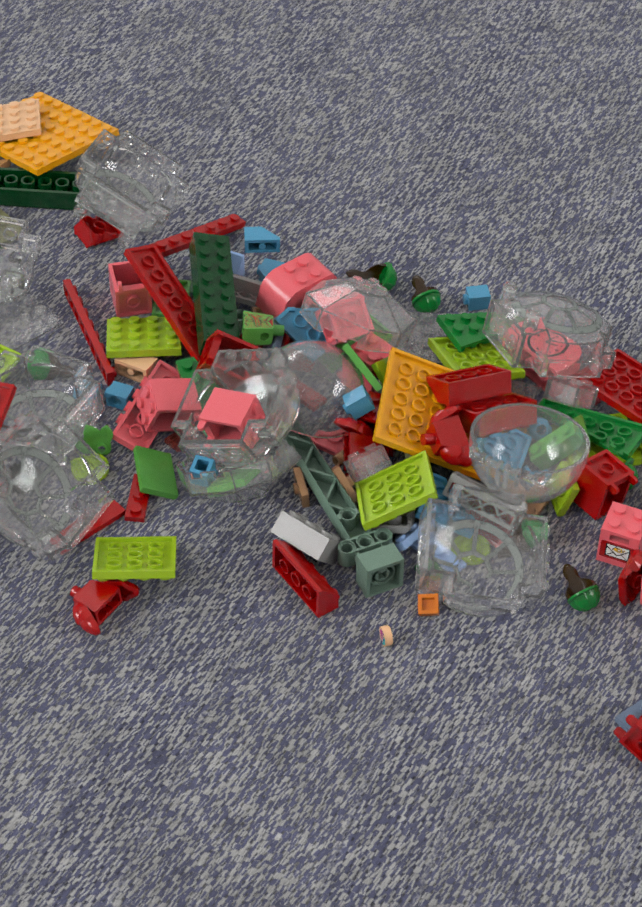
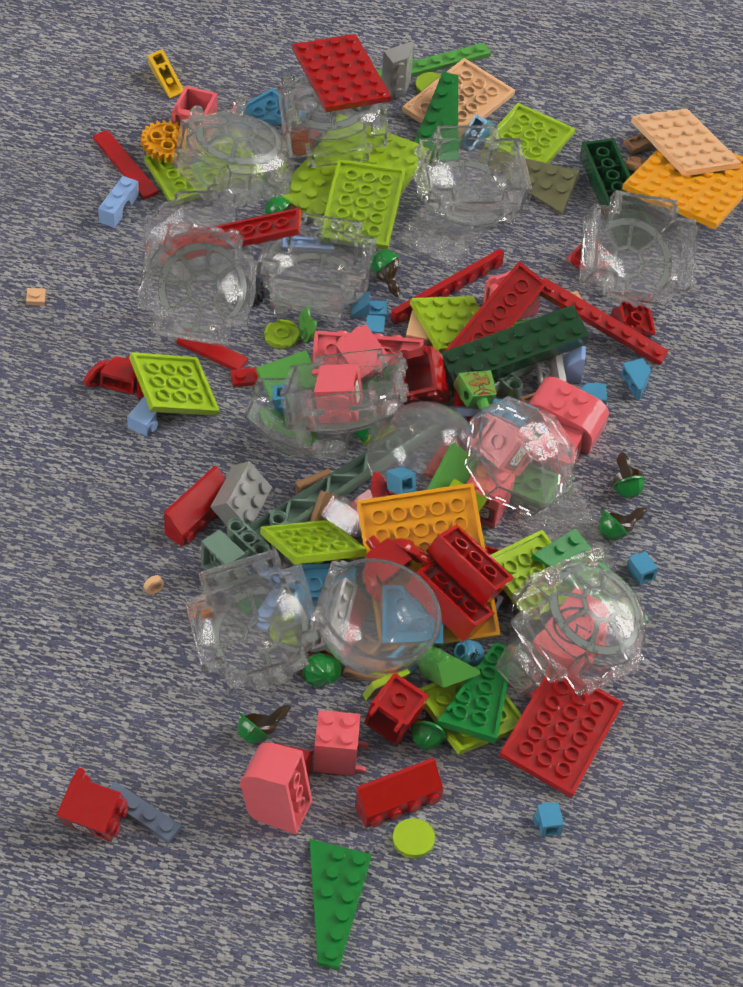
camera: 70 degrees right, 5 degrees up
none -> light blue slope [127,397,158,437]
none -> red slope [611,301,656,335]

